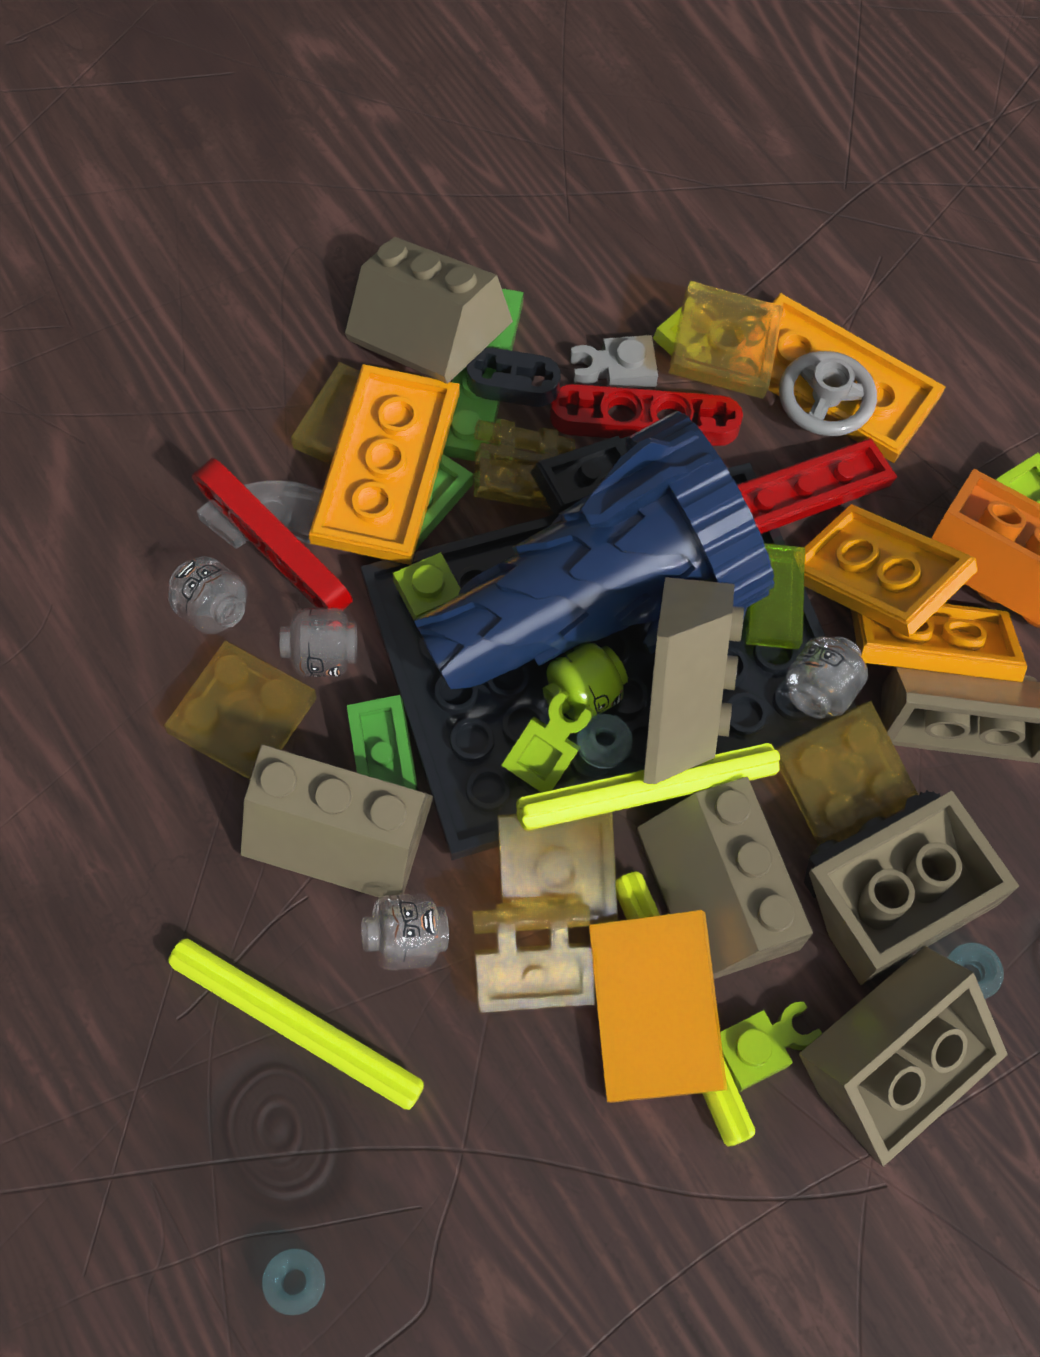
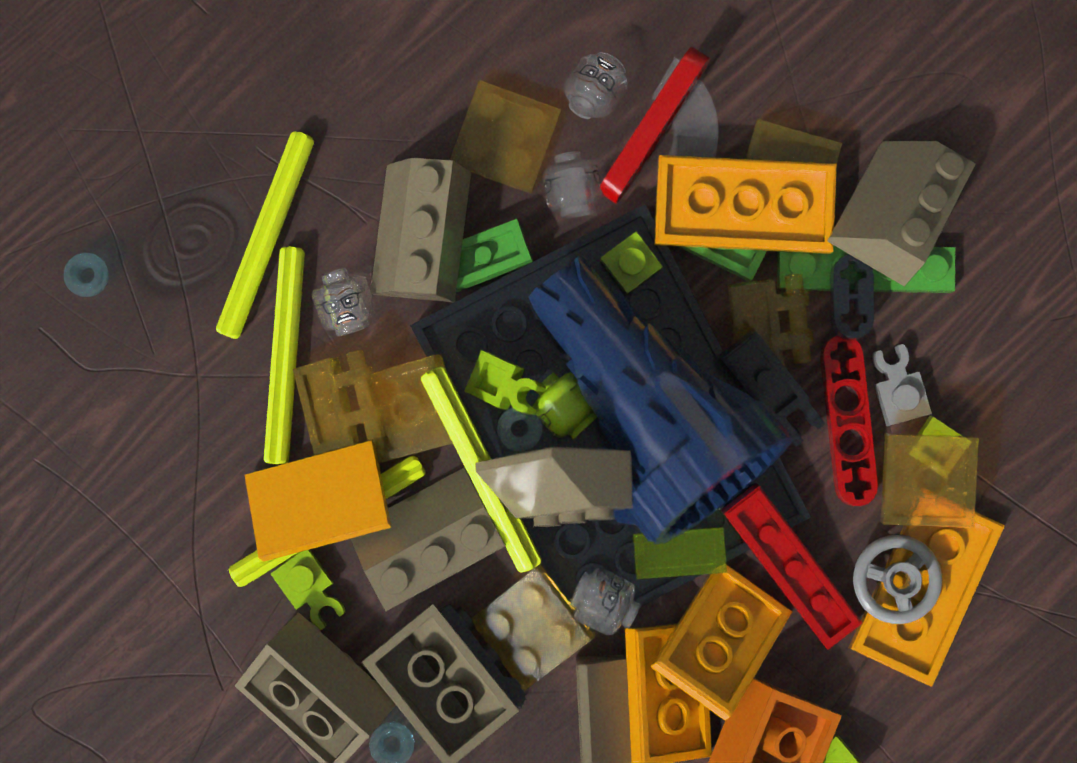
camera: 80 degrees right, 20 degrees up
none -> neon yellow axle [264,246,305,465]

